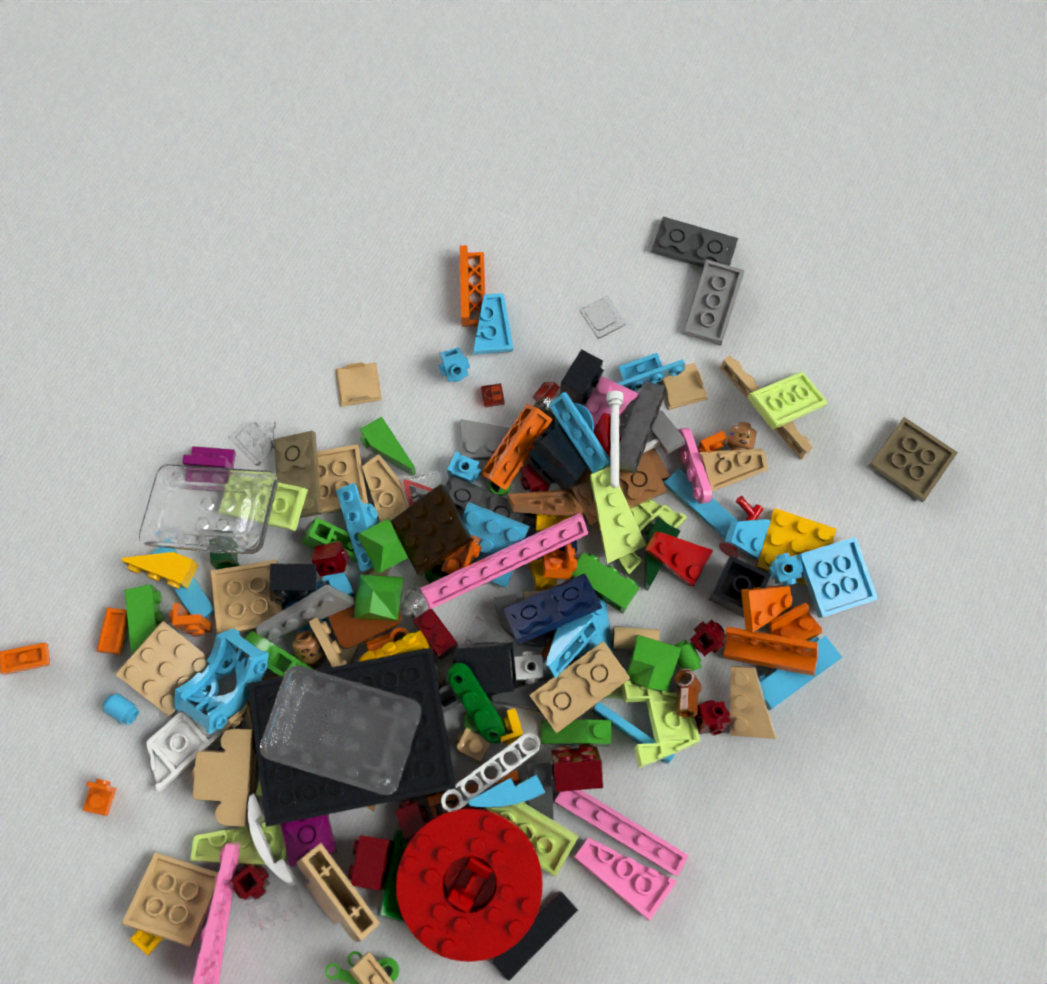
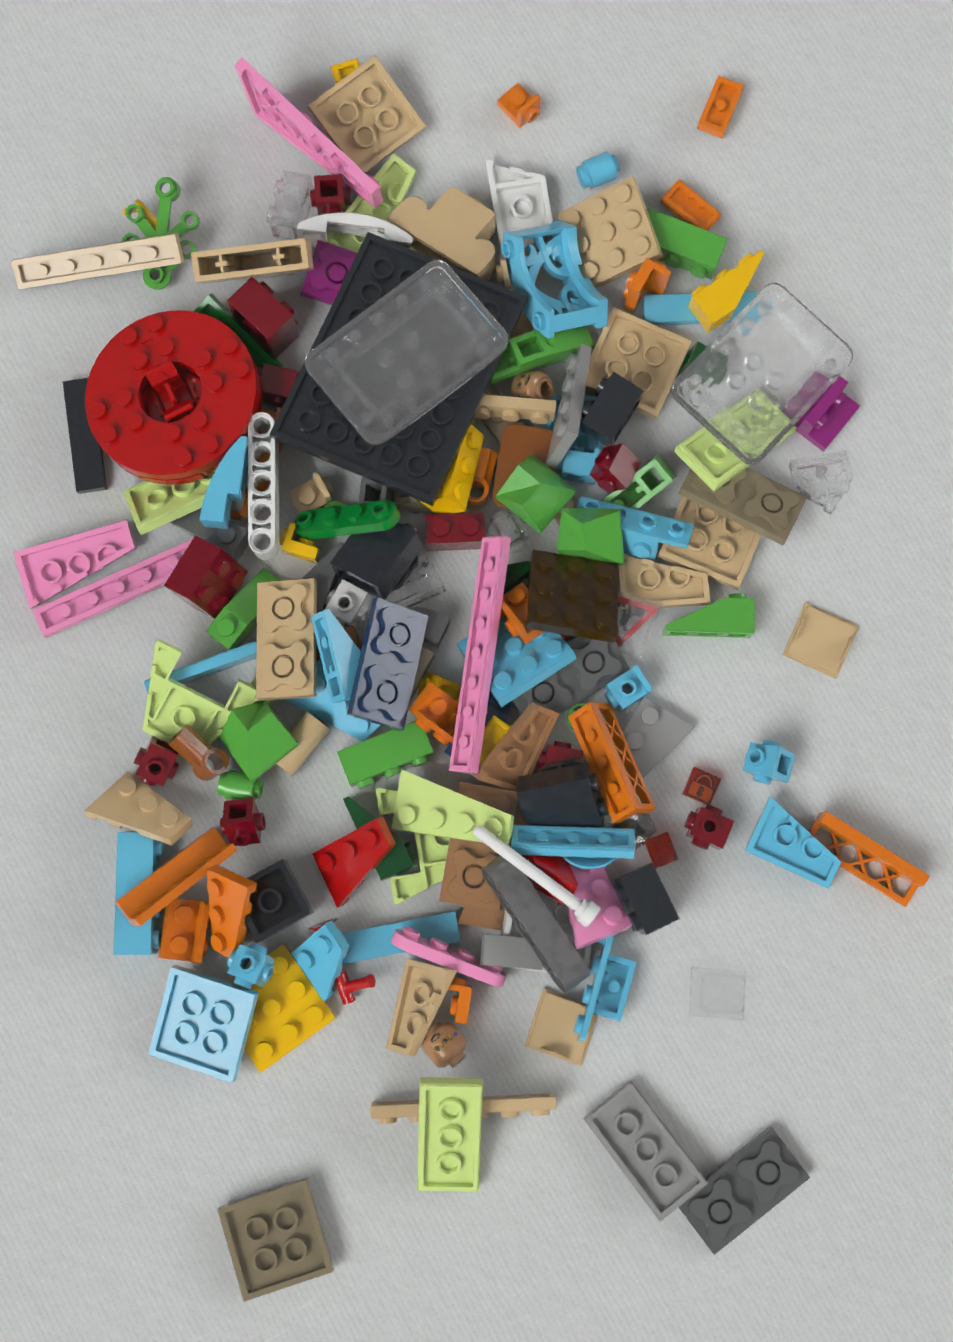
camera: 125 degrees right, 10 degrees up
none -> dark red brick [684,804,734,850]

